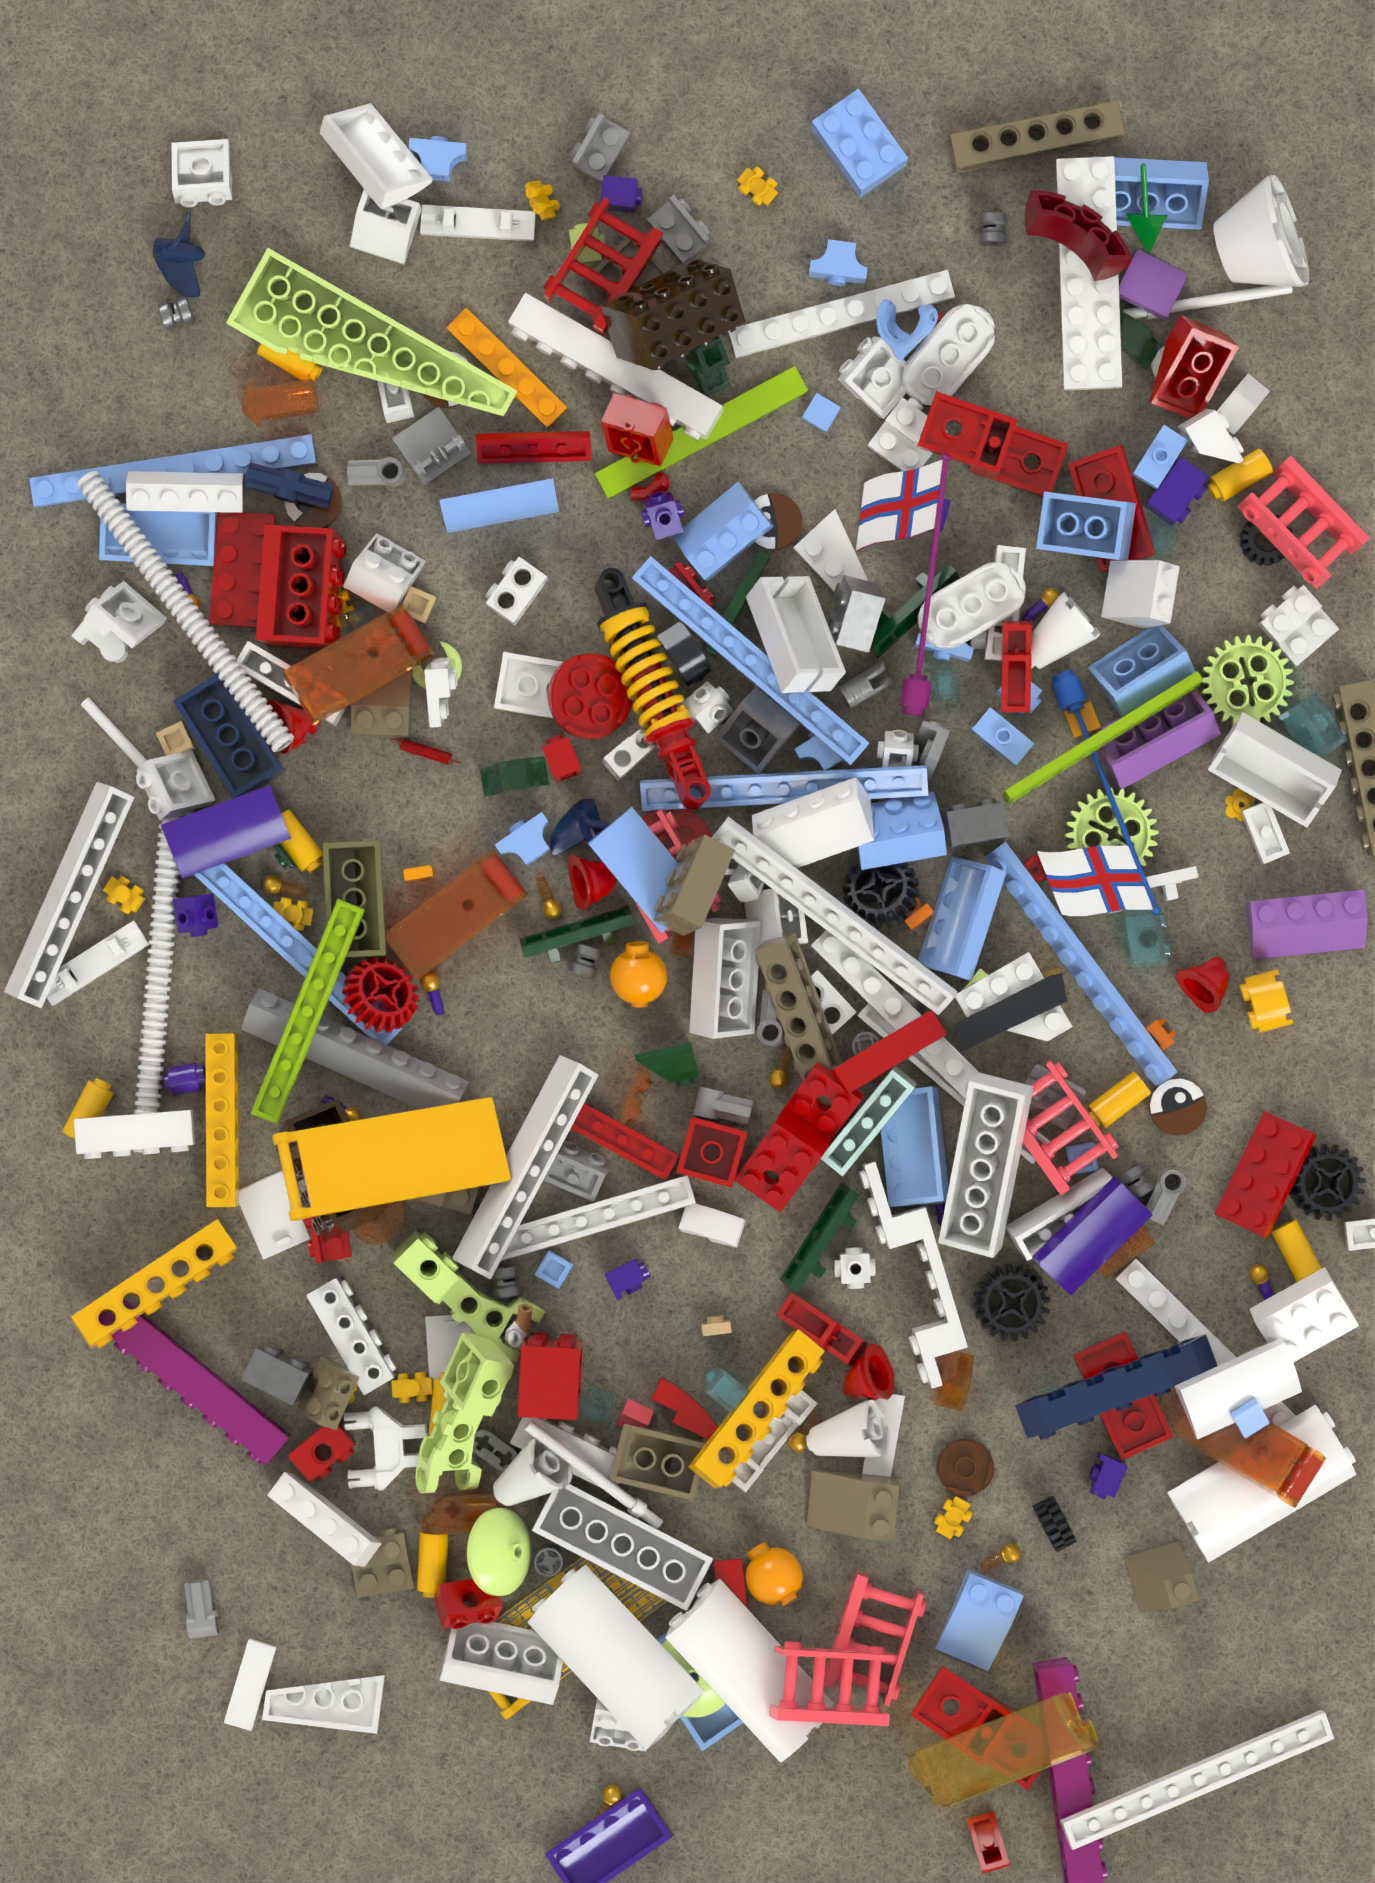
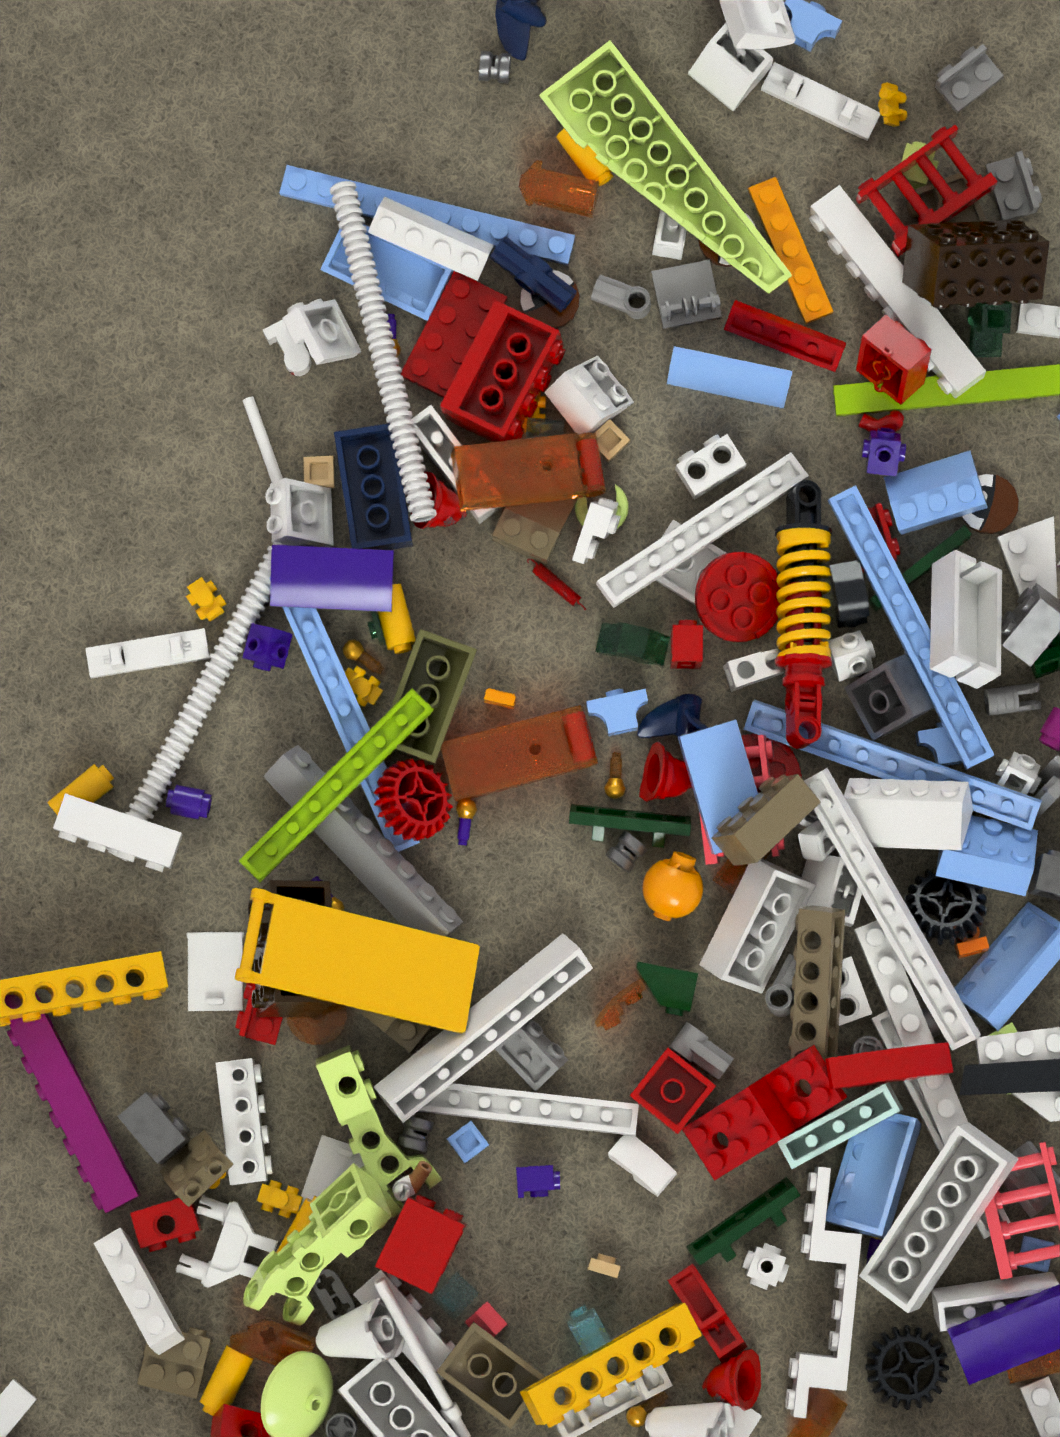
camera: 30 degrees right, 5 degrees down
white brick [4,782,134,1008] -> none
yellow brick [205,1034,239,1207] -> none
red plate [571,1103,680,1180] -> none
dark purple brick [600,175,643,213] -> none
red slope [651,1376,719,1440] -> none
piece [769,1046,793,1089] -> none
none -> white plate [596,452,809,608]

